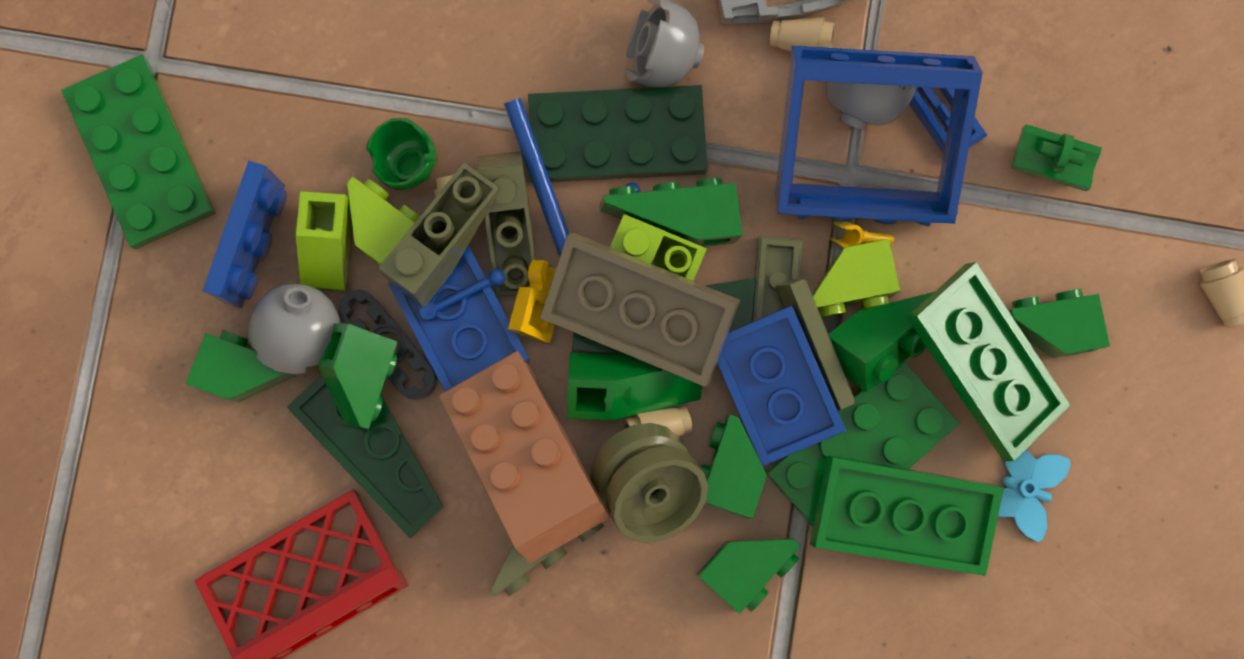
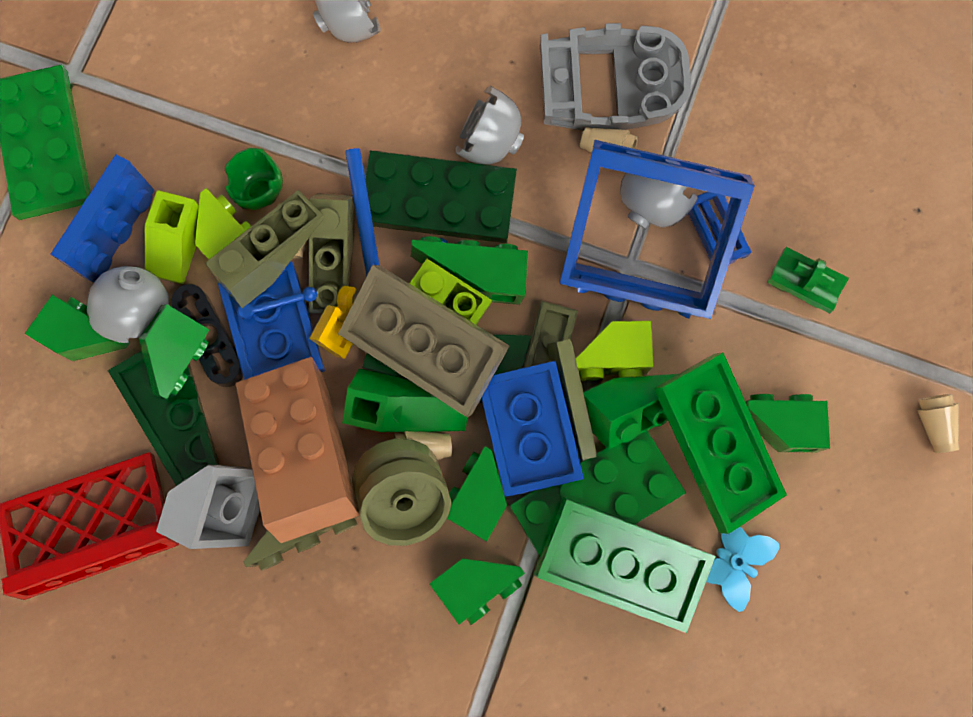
camera: 15 degrees right, 5 degrees down
yellow hand [830,220,894,248] -> none
none -> light grey slope [156,465,260,549]

